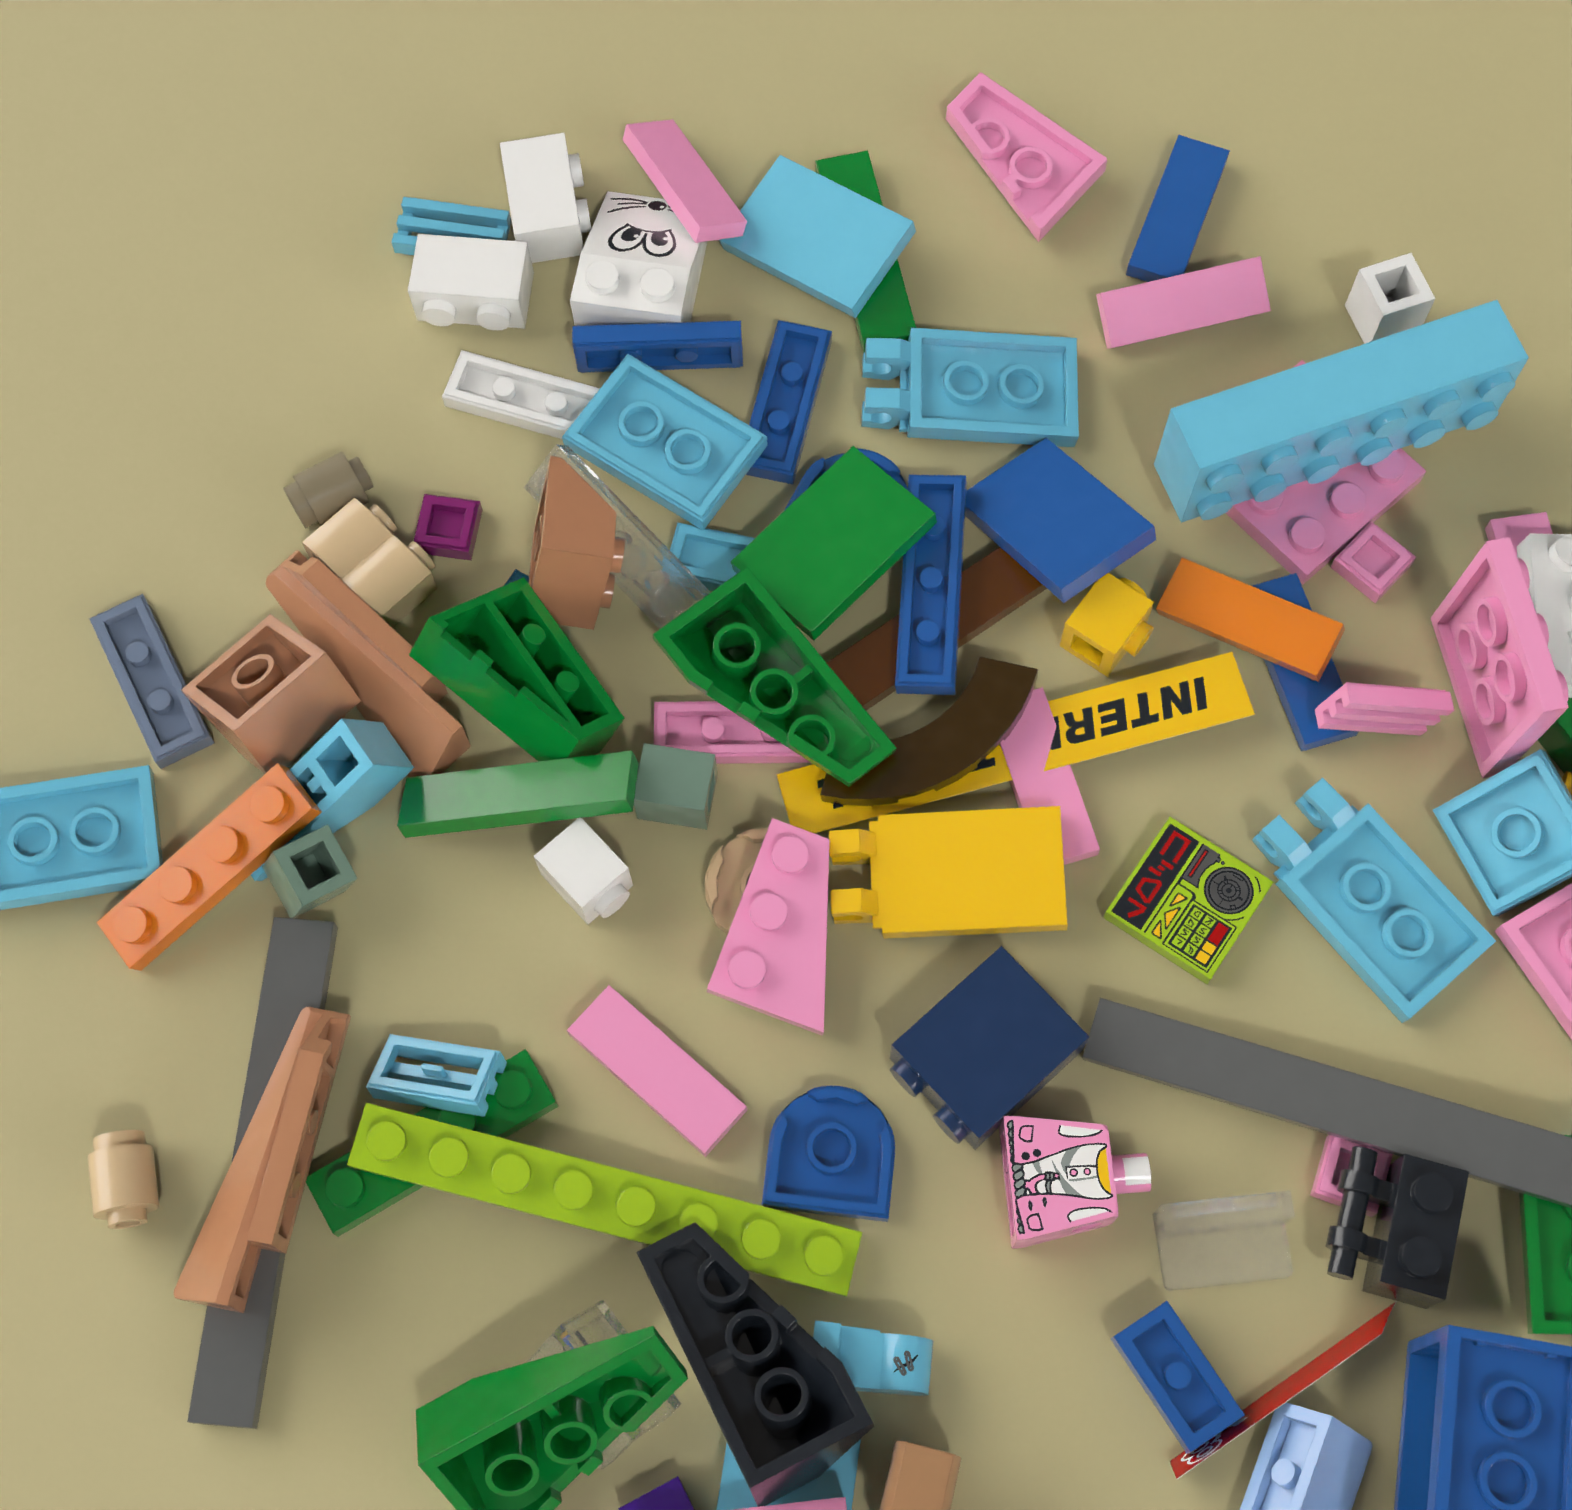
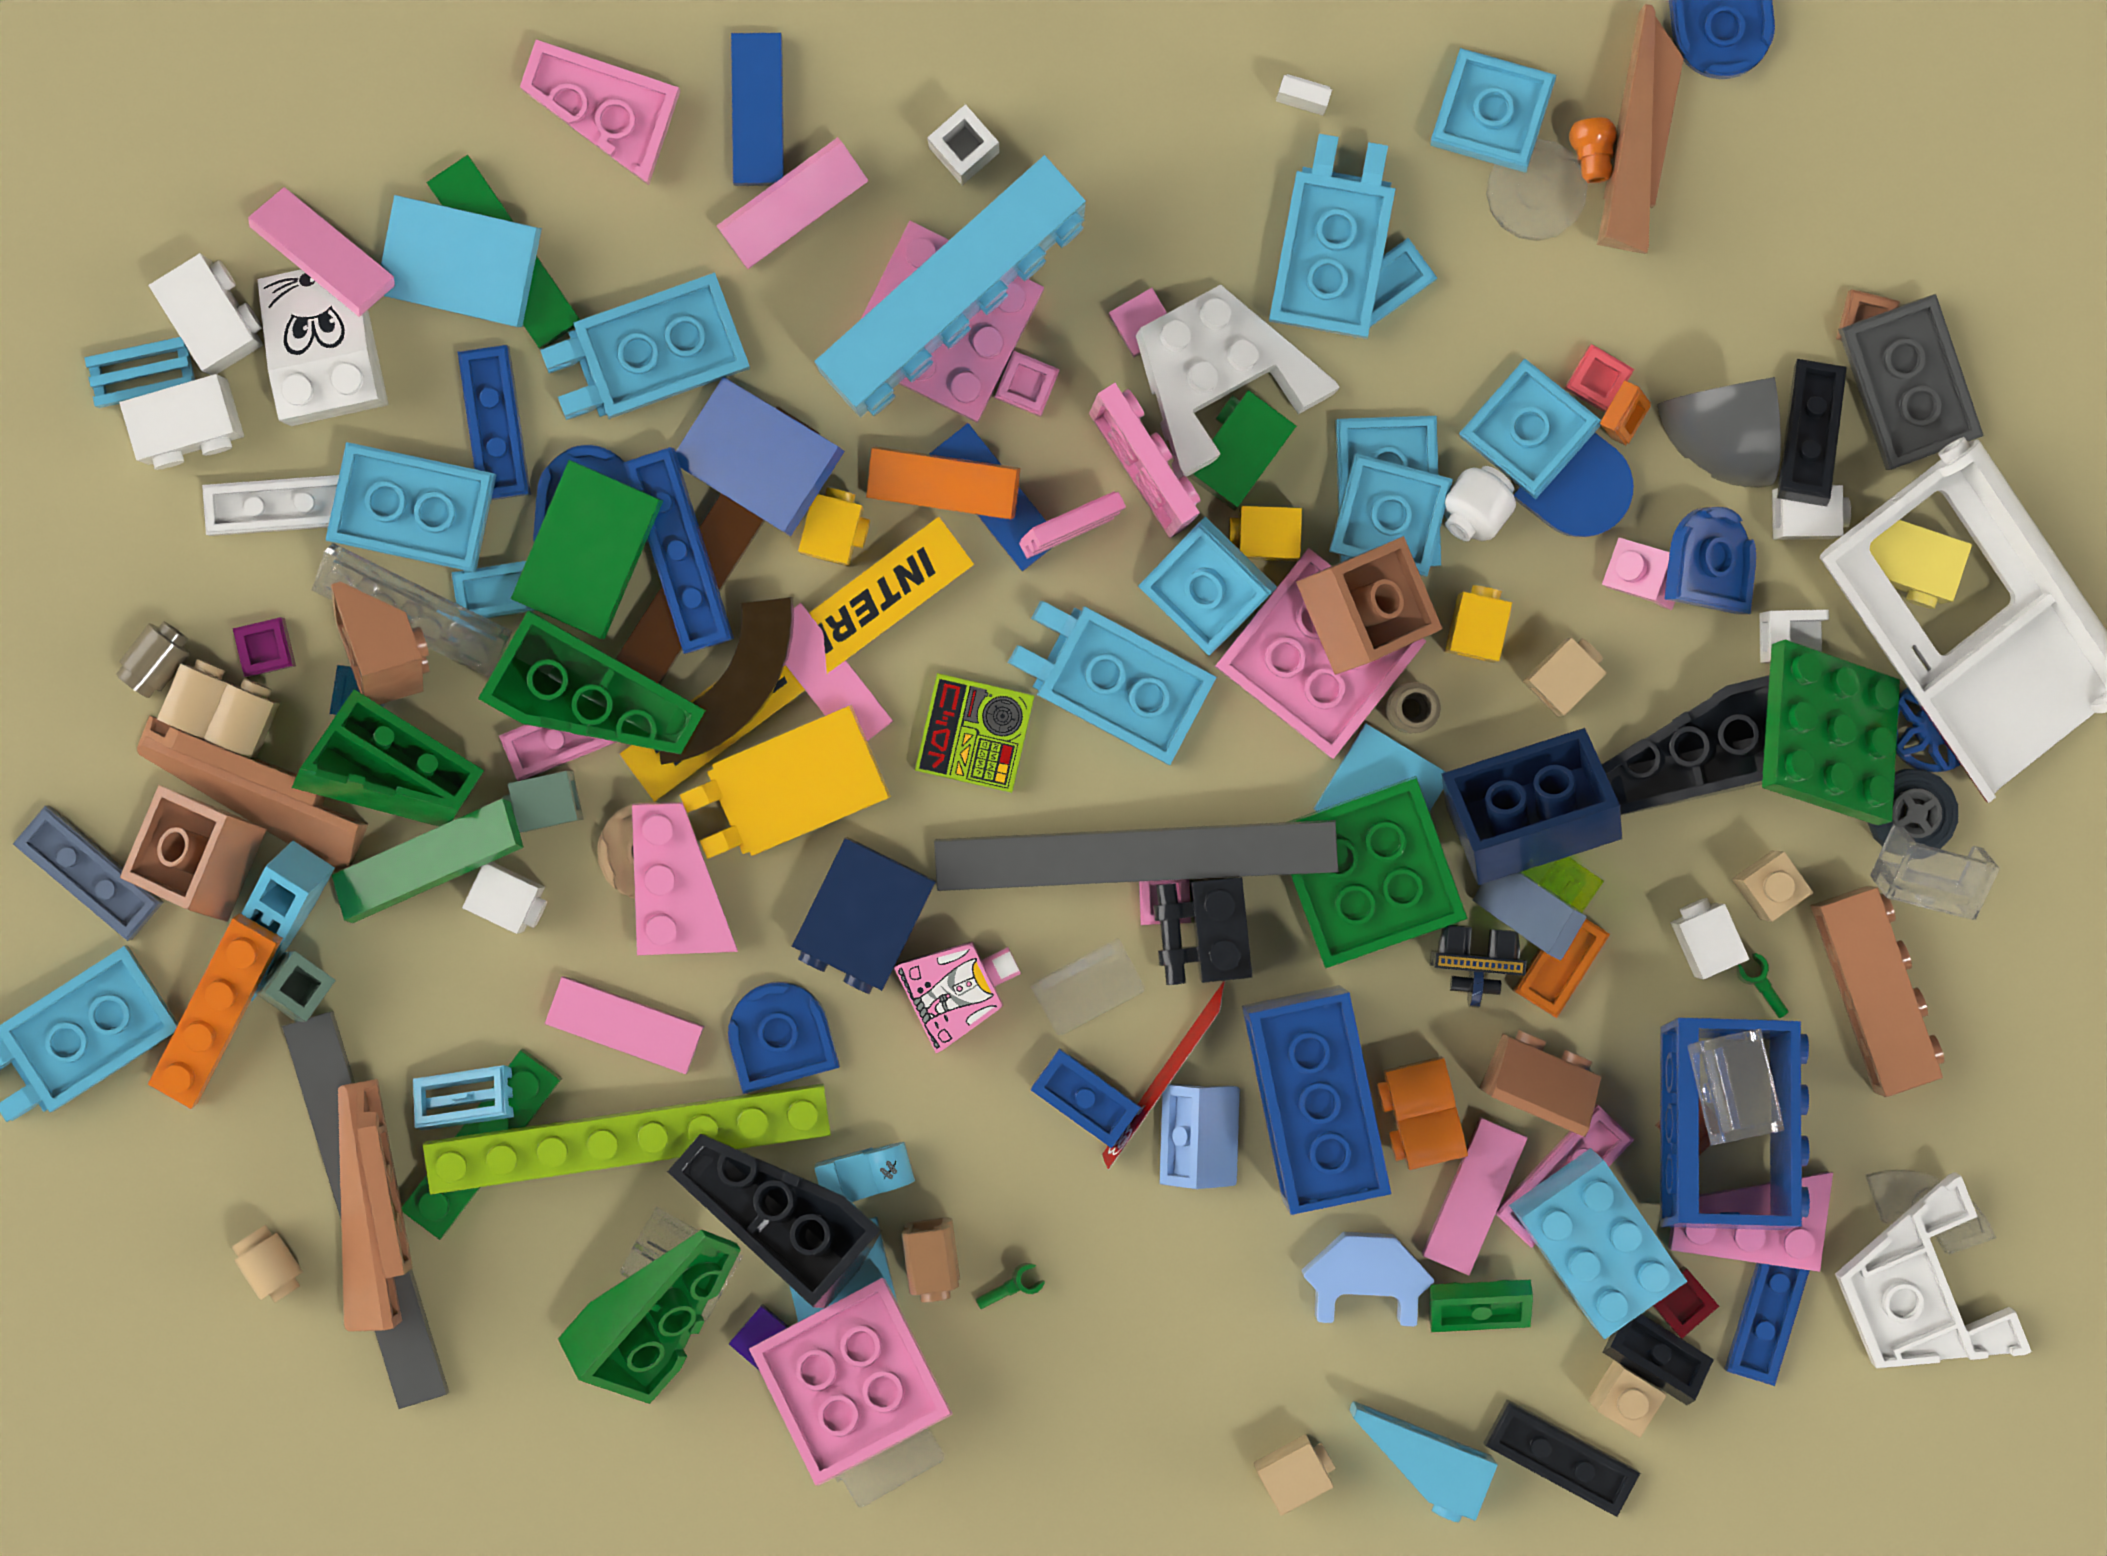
camera: 25 degrees left, 20 degrees up
blue tile [572,321,743,373] -> none

